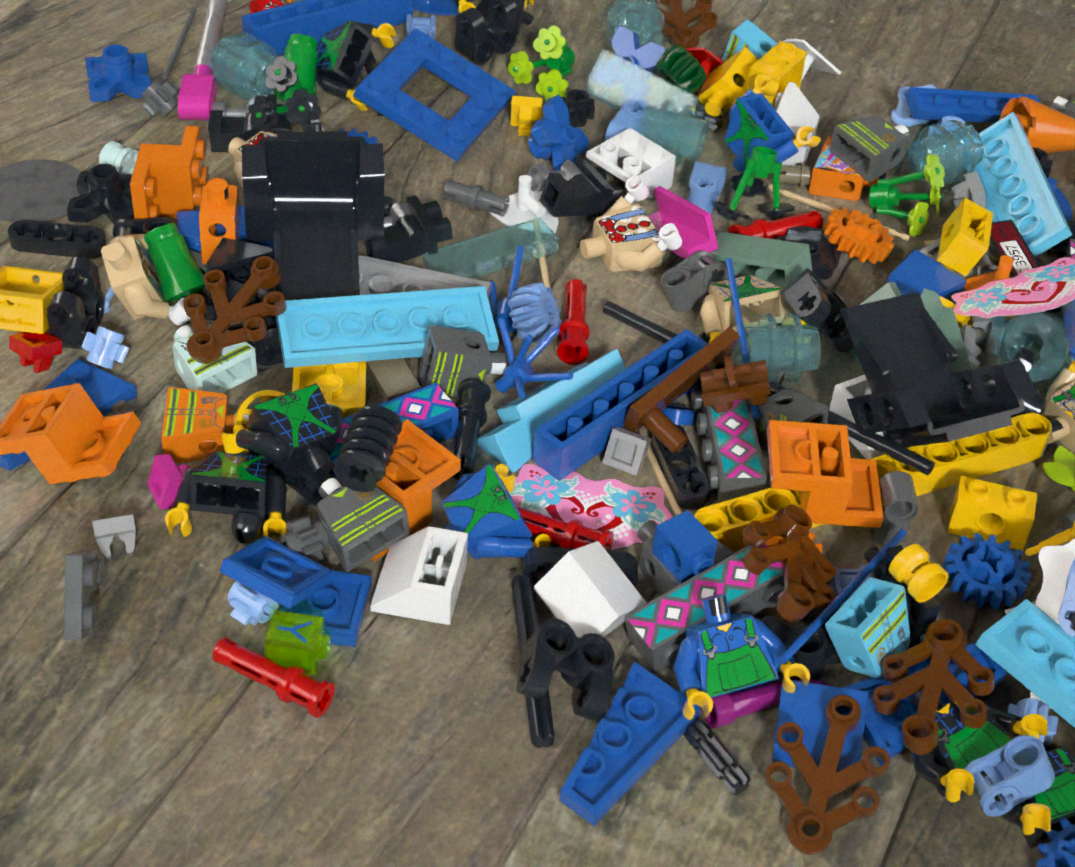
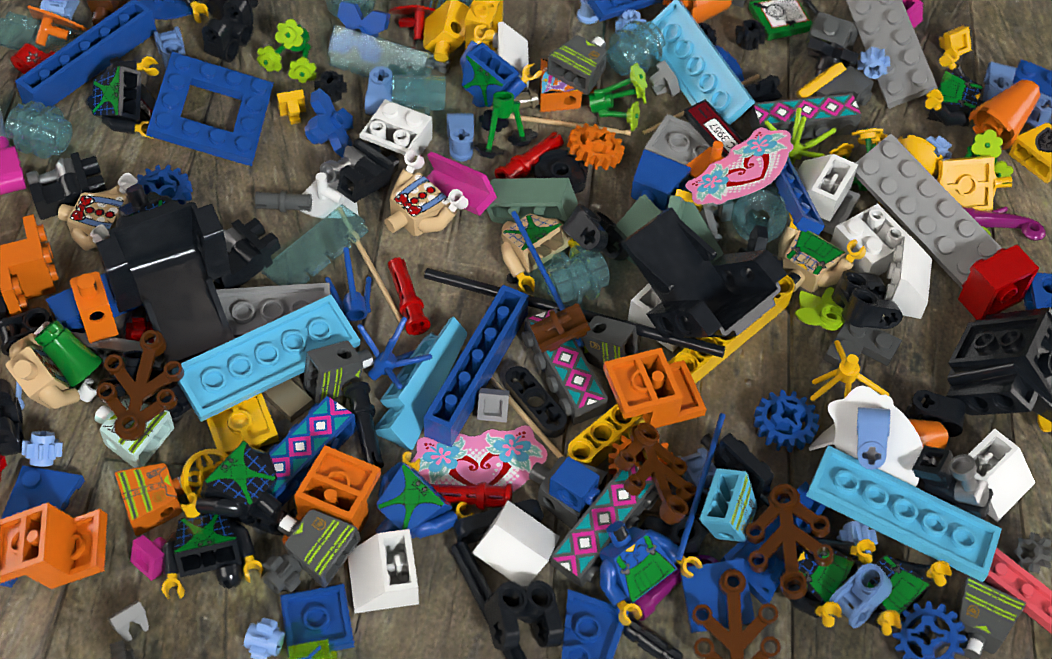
camera: 20 degrees left, 10 degrees up
black slope [205,237,273,298] -> none
blue tile [220,536,332,609] -> none
black plant [248,56,321,132] -> none
green plant [274,34,318,102] -> none
black piece [334,405,402,492] -> none
medium blue gear [508,283,562,343] -> none
reddish brown piece [623,326,740,454] -> none
dark green gear [656,45,707,97] -> none
dark grey piece [661,250,728,312] -> none
blue tile [662,405,694,425] -> none
dark grey piece [870,471,919,547] -> none
yellow wheel [889,544,949,603] -> none
yellow brick [937,198,993,276] -> none
yellow brick [947,475,1037,551] -> none

